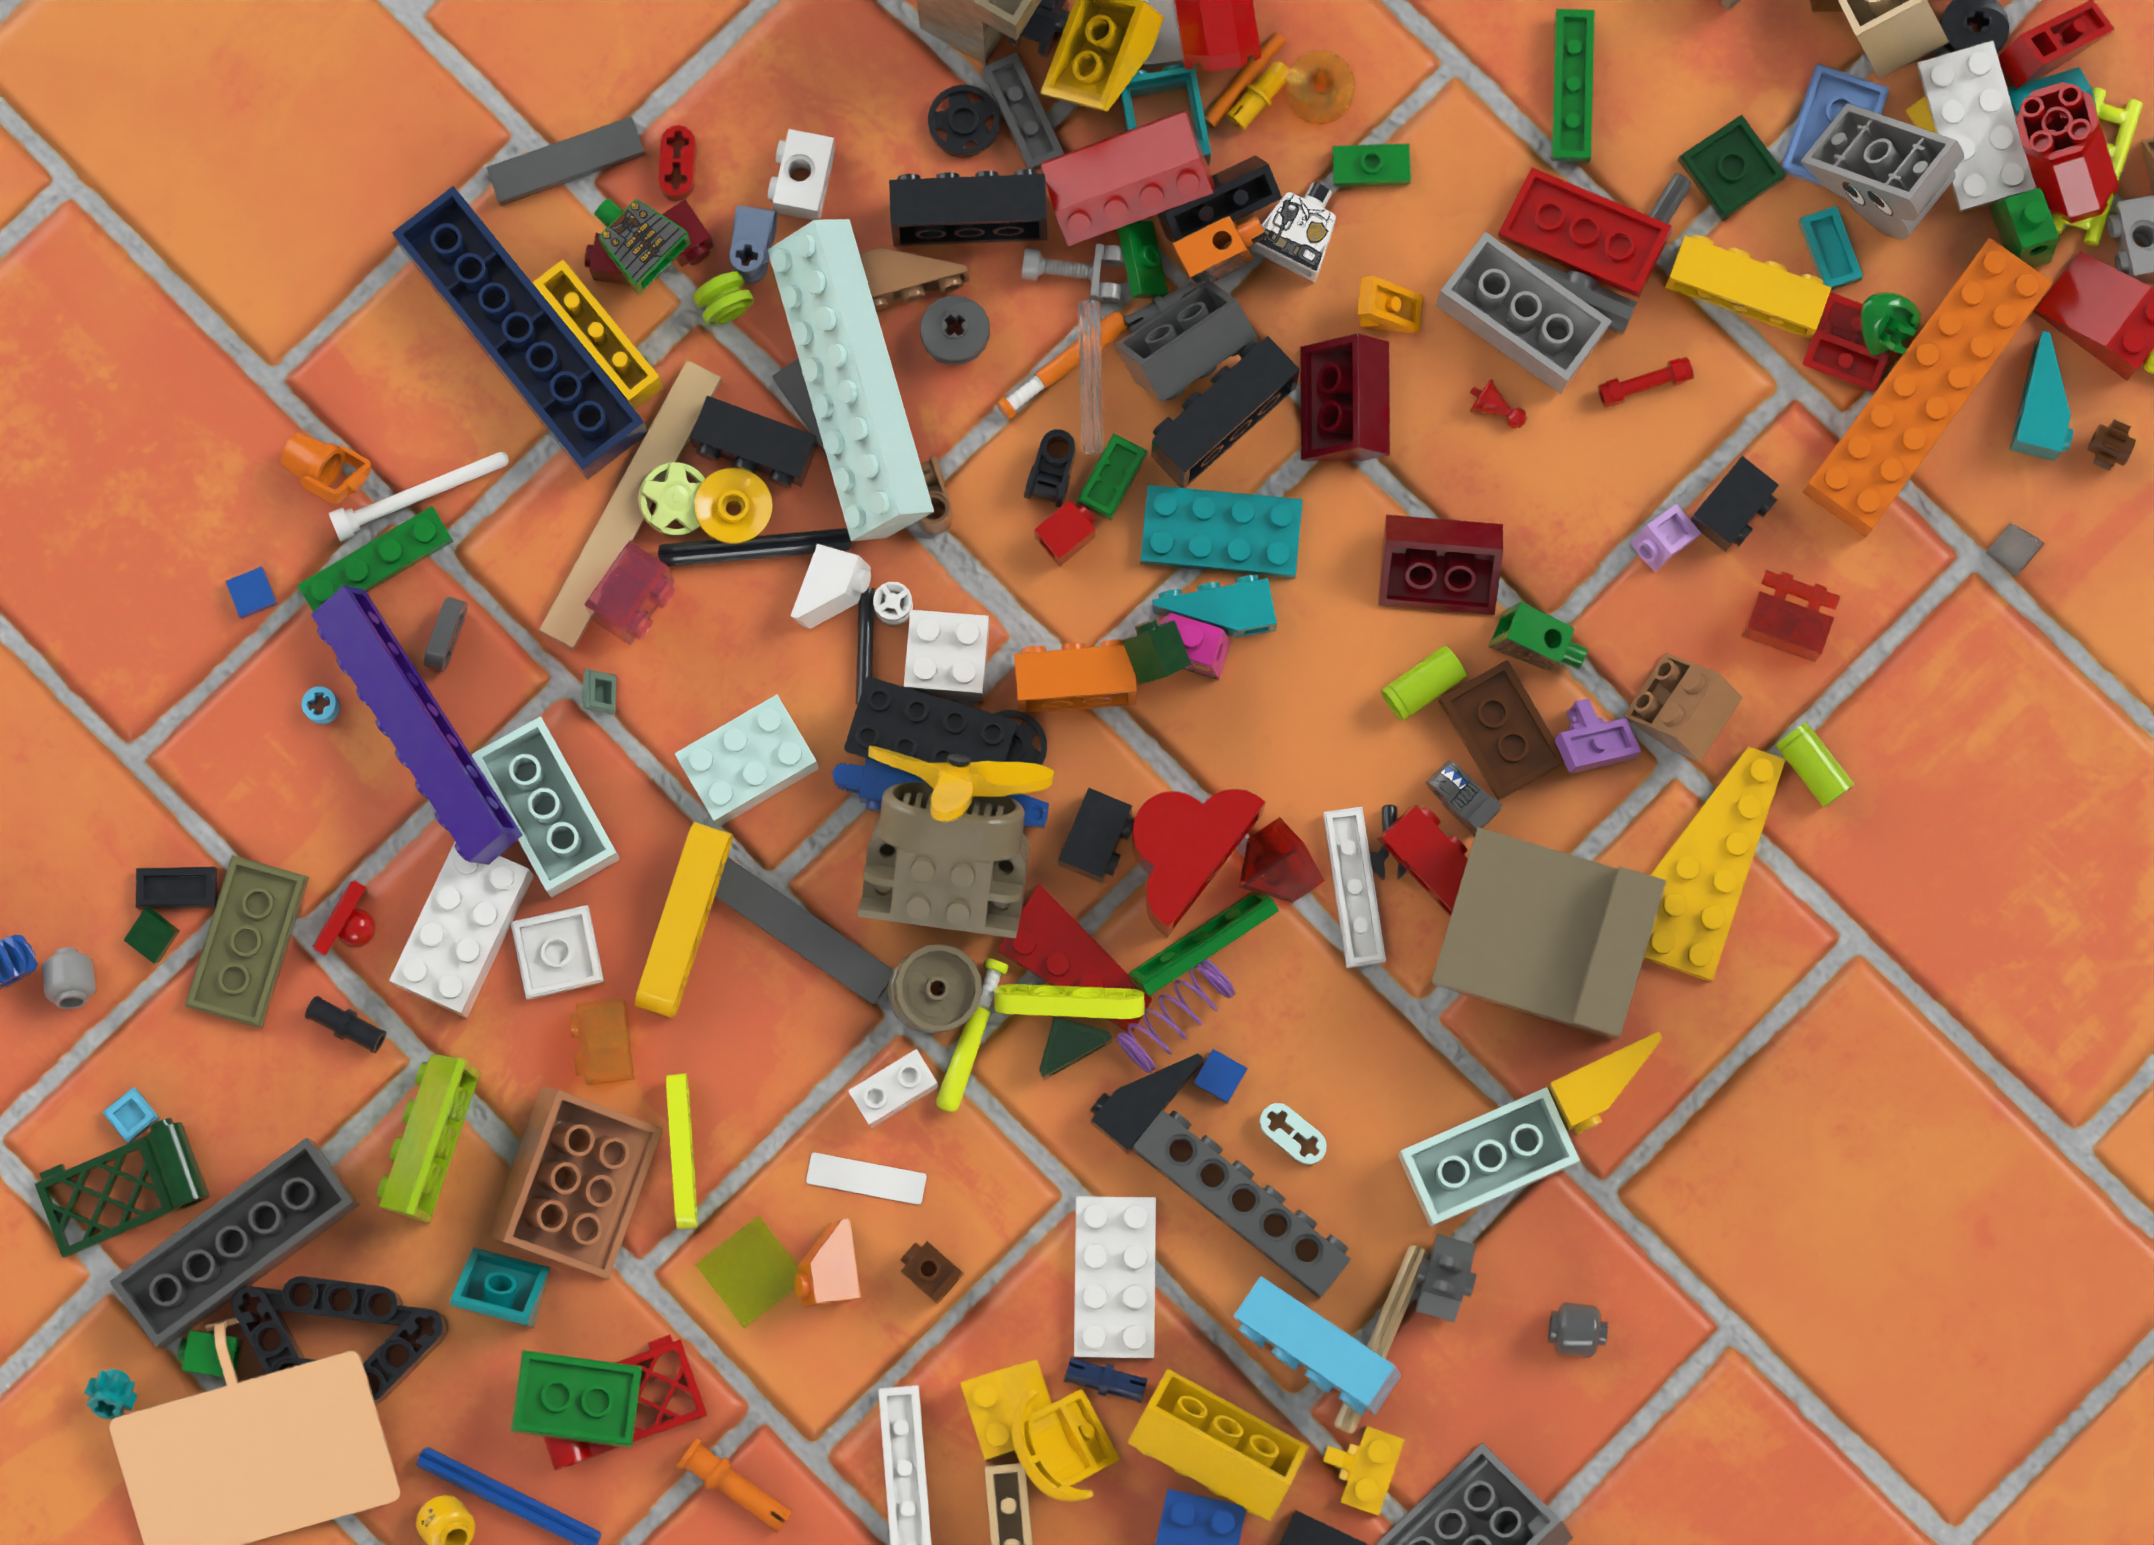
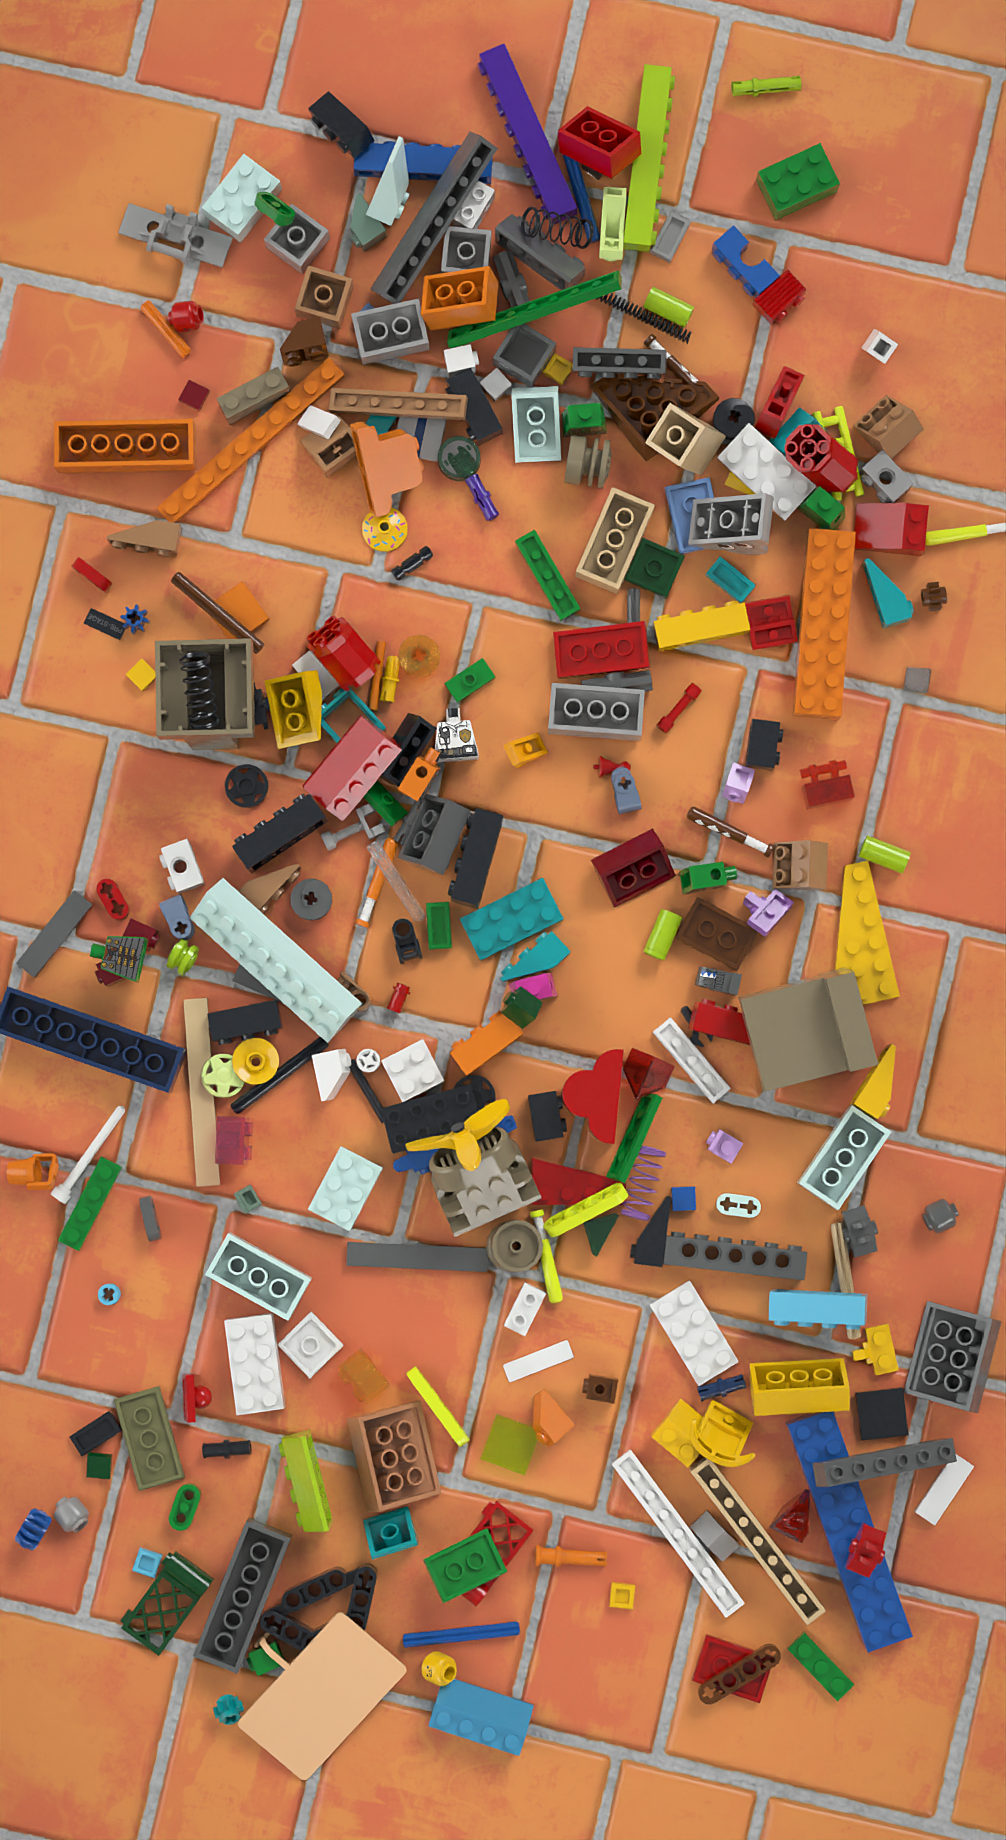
camera: 30 degrees left, 5 degrees up
blue tile [225,566,278,619] -> none
dark purple brick [311,585,523,865] -> none
yellow brick [532,259,663,410] -> none
yellow beam [635,822,733,1019] -> none
dark grey plate [982,52,1064,170] -> none
red brick [1034,500,1096,566] -> none
dark red slope [1300,333,1390,461] -> none
green piece [1860,292,1921,356] -> none
none -> green plate [169,1483,201,1531]
none -> red pin [387,982,411,1013]
none -> tan brick [575,487,655,595]
none -> sand blue piece [611,767,642,815]
none -> reddish brown piece [687,806,774,858]
none -> lavender bracket [706,1129,743,1164]

